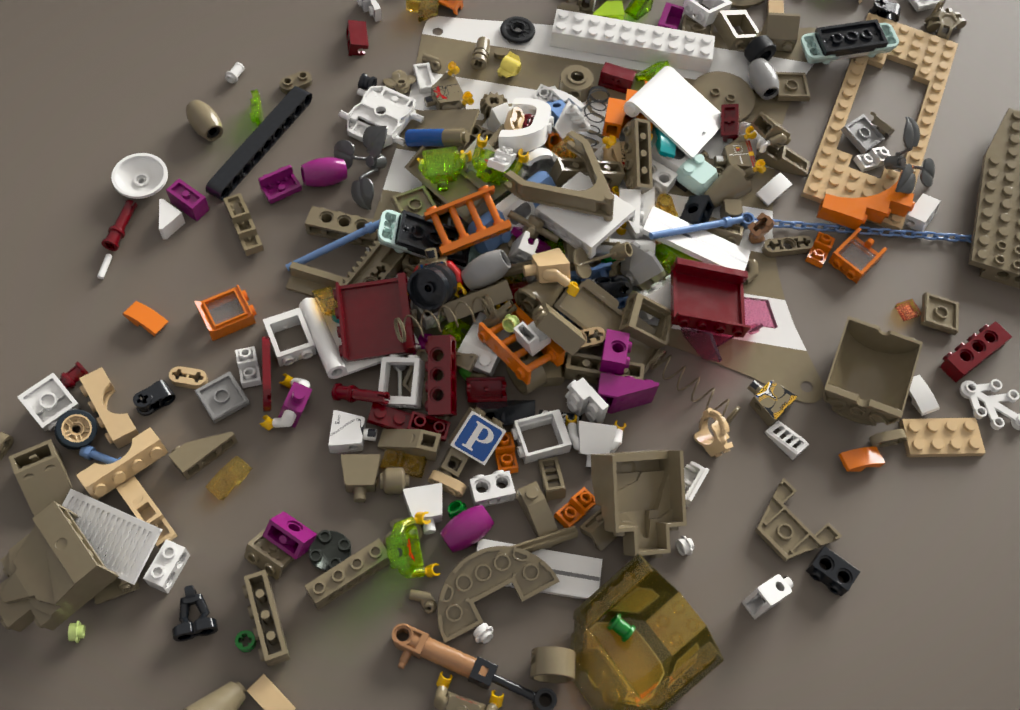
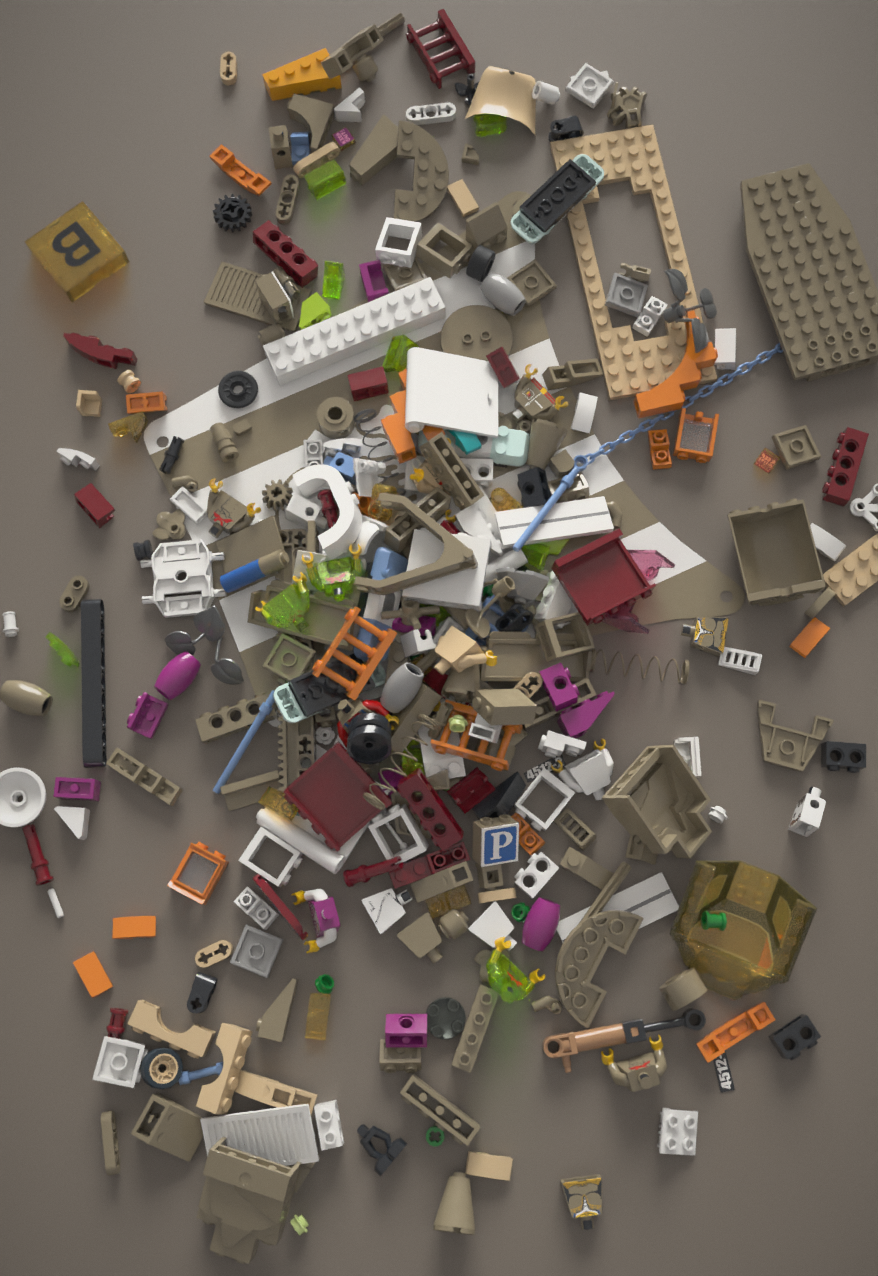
camera: 25 degrees left, 15 degrees up
white plate [473,623,493,644] -> none
white slope [487,146,517,172] -> none
light yellow piece [497,51,521,78] -> none
tan beam [504,107,525,130] -> none
orange slope [553,487,596,528] -> none
tan piece [694,408,734,458] -> none
dark tan torso [739,111,791,153] -> none
medium nougat animal [748,213,775,244] -> none
dark tan beam [762,235,814,257] -> none
none -> orange slope [73,951,113,998]
none -> black pin [159,436,184,475]
none -> green plate [315,974,334,994]

